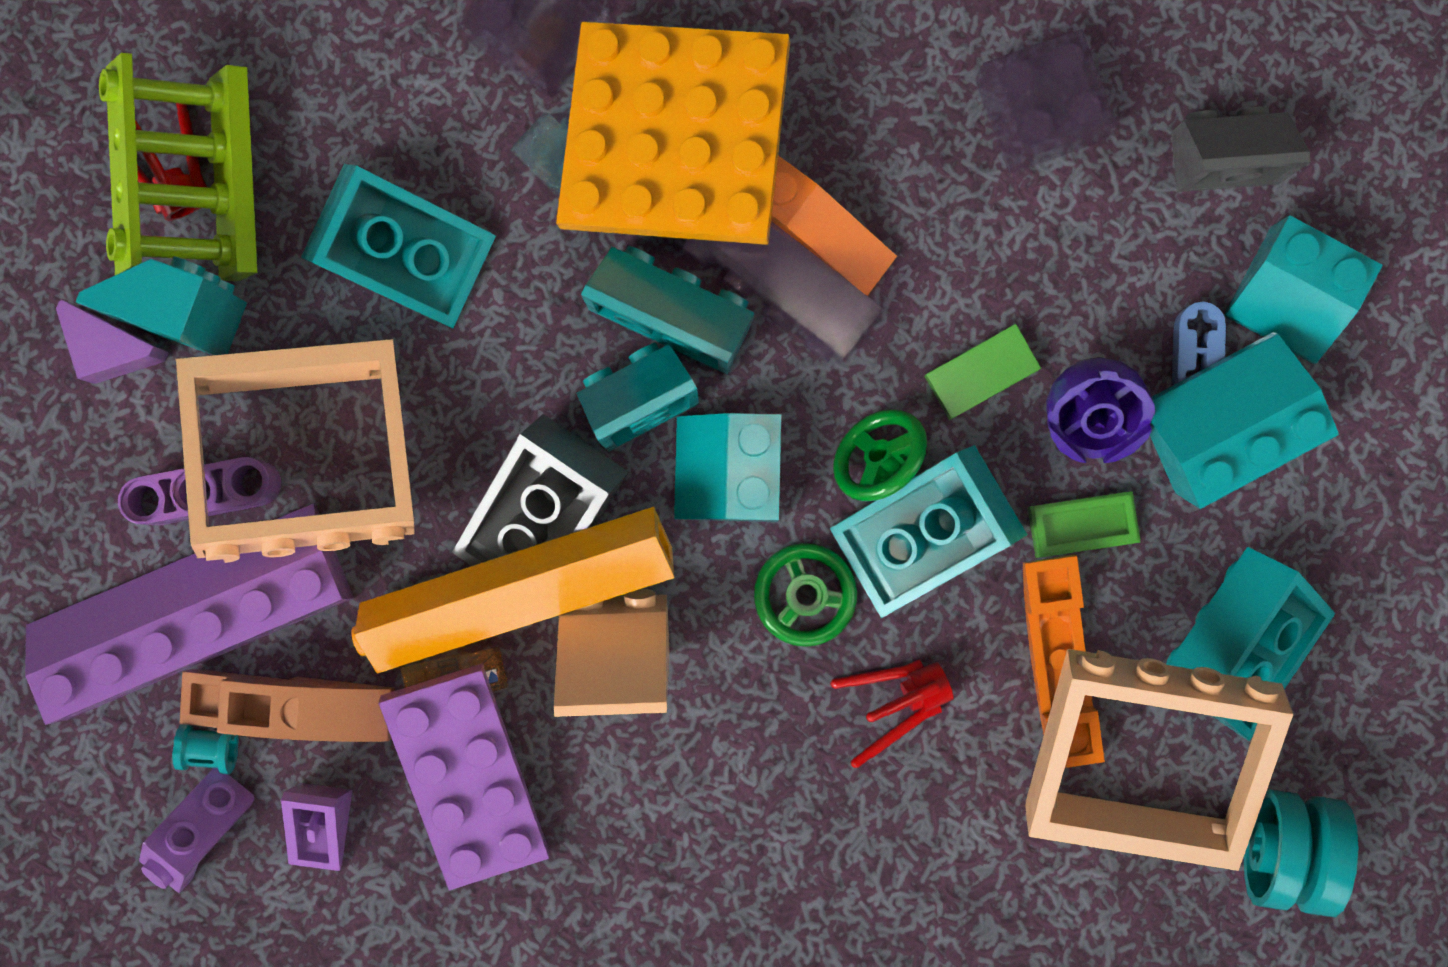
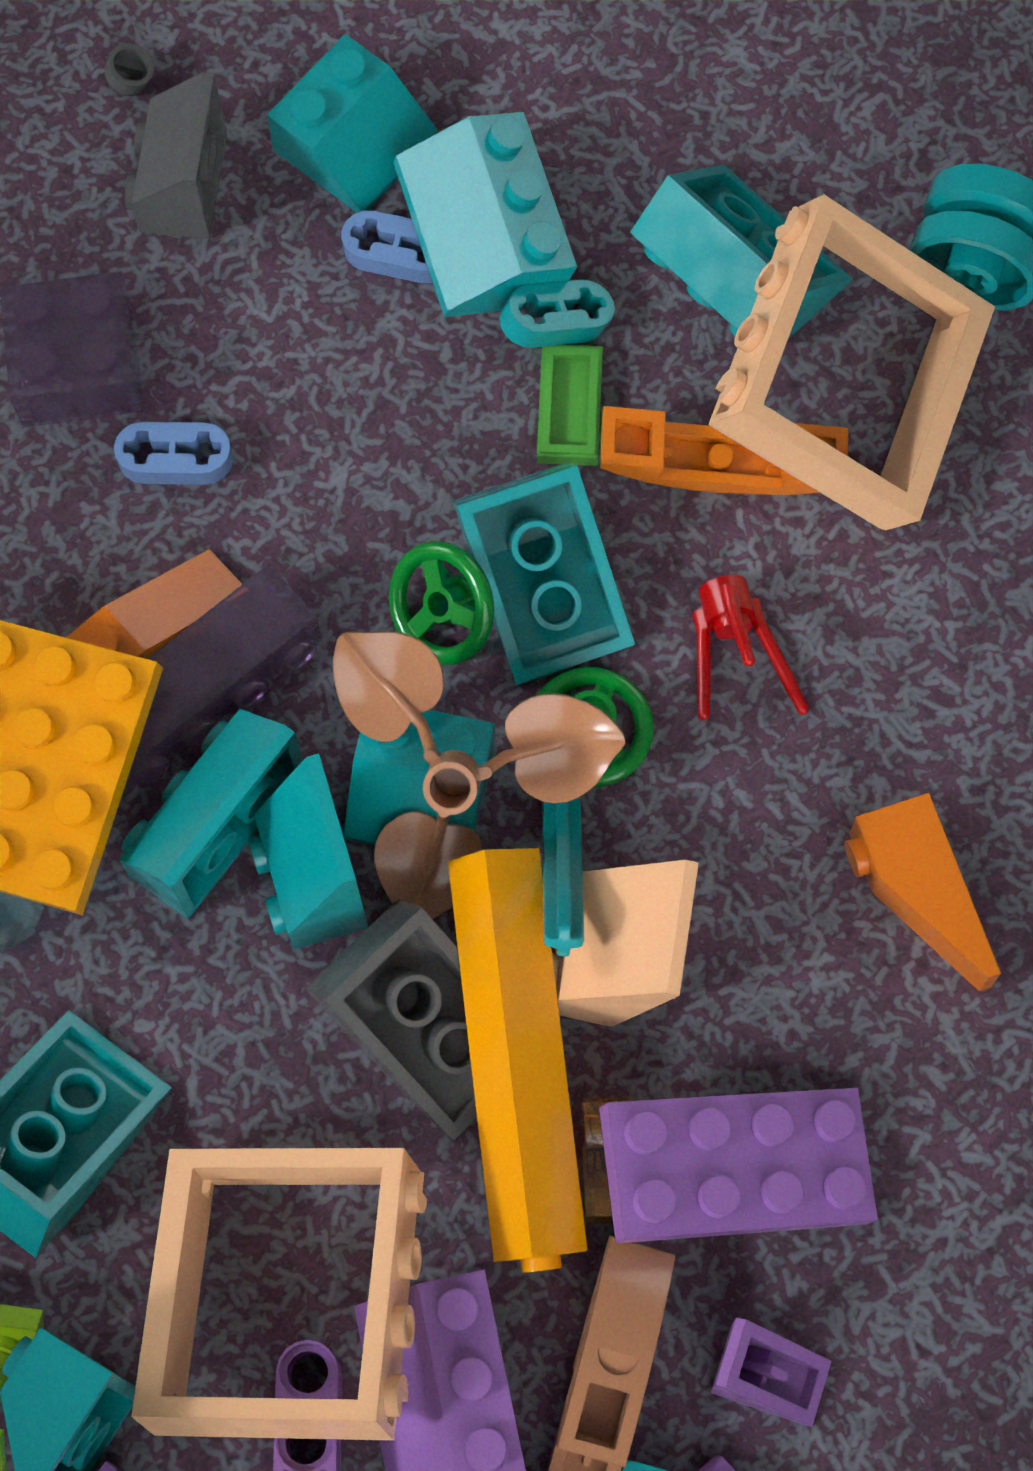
camera: 75 degrees left, 15 degrees down
bright green tile [924,324,1041,421] -> none
dark purple cylinder [1046,357,1155,463] -> none
none -> dark grey hinge [104,43,155,96]
none -> medium blue beam [114,422,233,485]
none -> nougat plant [333,631,625,919]
none -> teal beam [499,280,615,348]
none -> teal axle [542,796,584,957]
none -> orange slope [844,793,1001,992]

